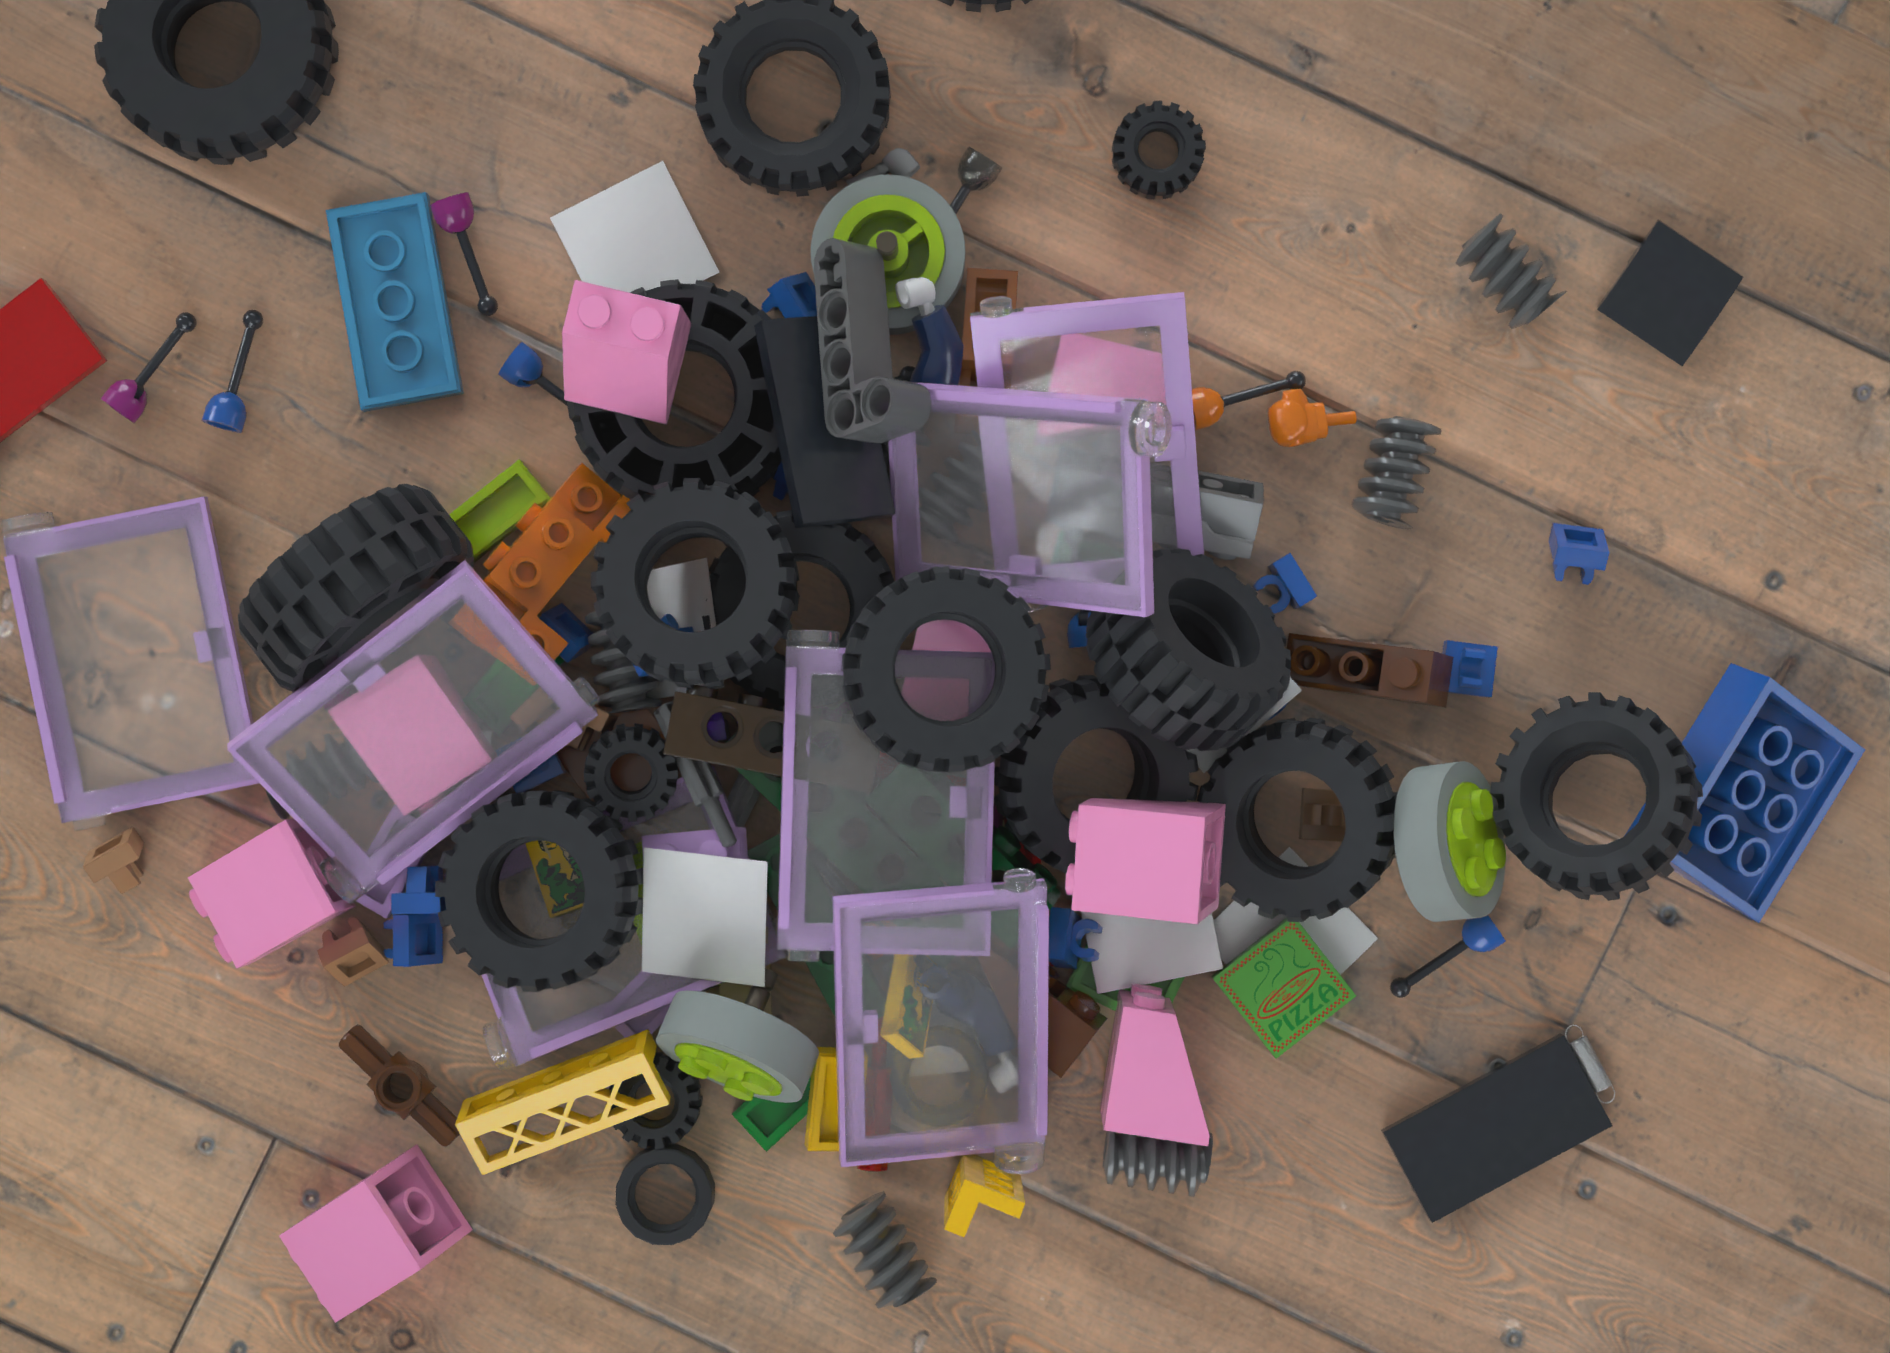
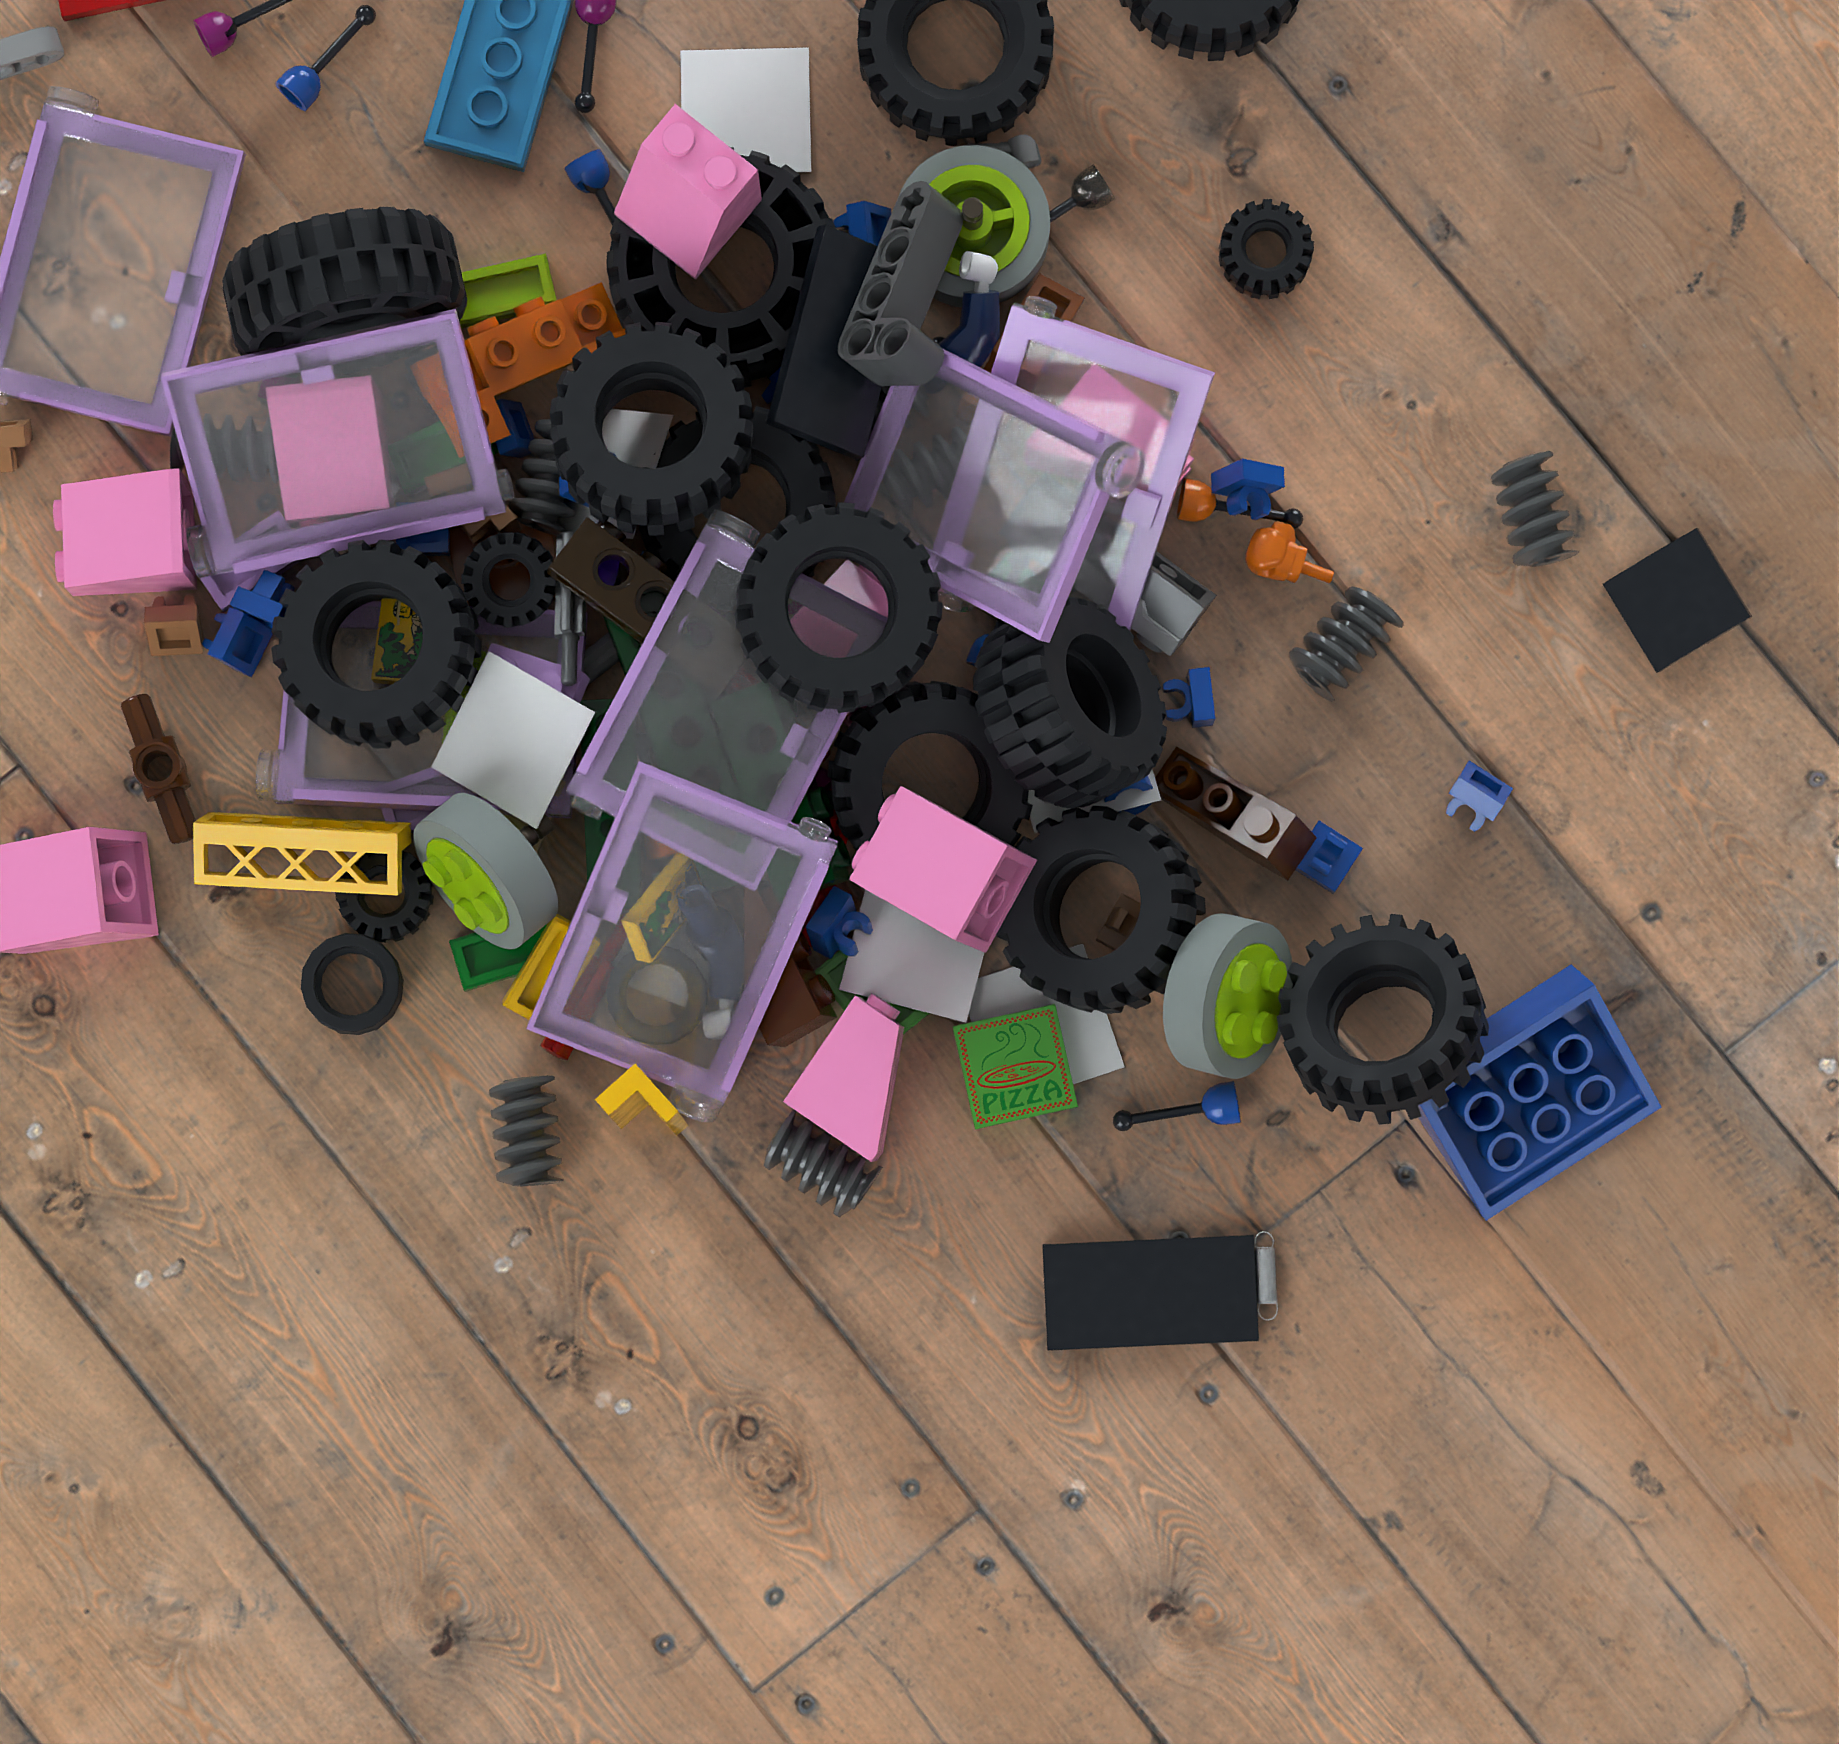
camera: 25 degrees right, 5 degrees down
none -> blue tile [1211,459,1285,520]

